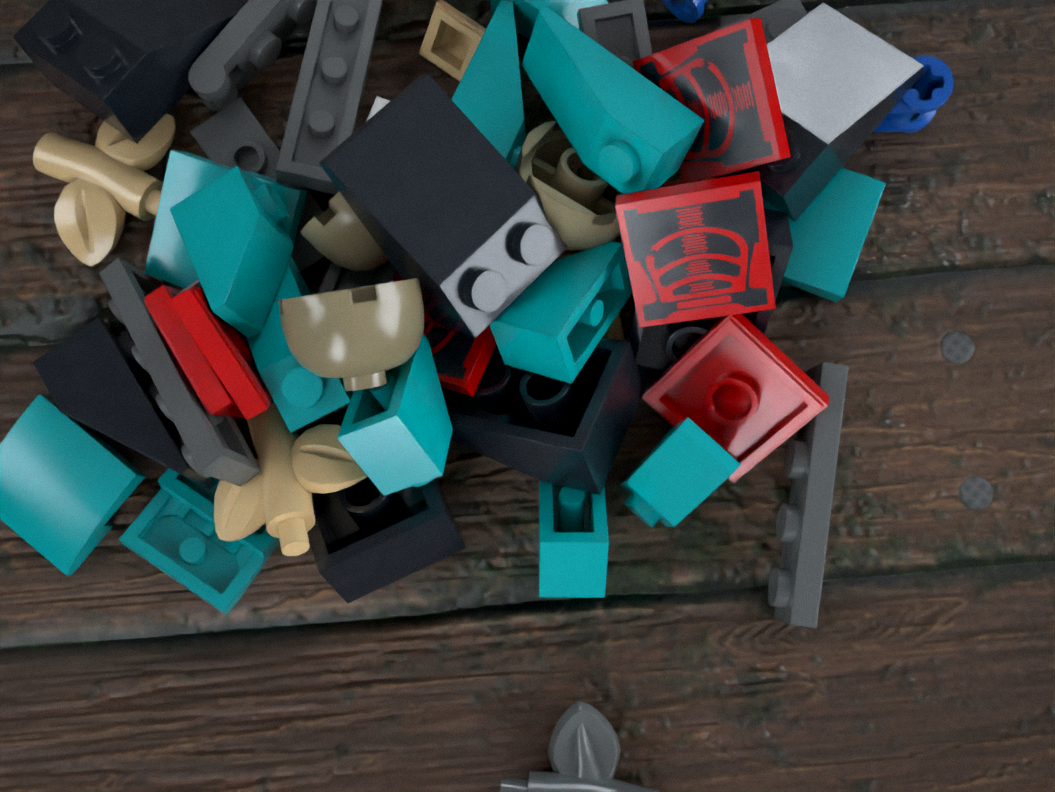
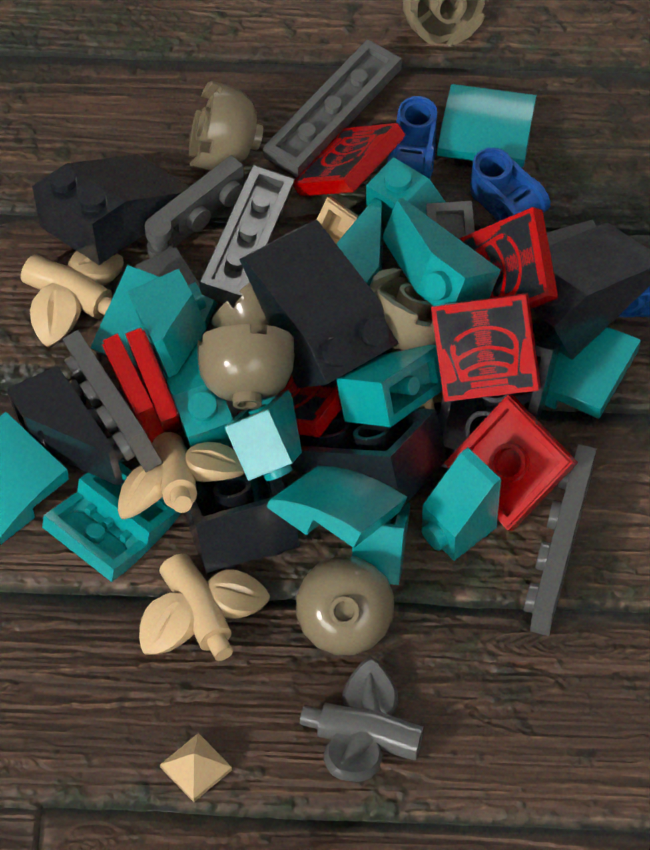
camera: 10 degrees right, 25 degrees down
none -> tan plant [139,554,270,661]
none -> teal slope [267,466,407,548]
none -> dark tan cylinder [296,556,394,655]

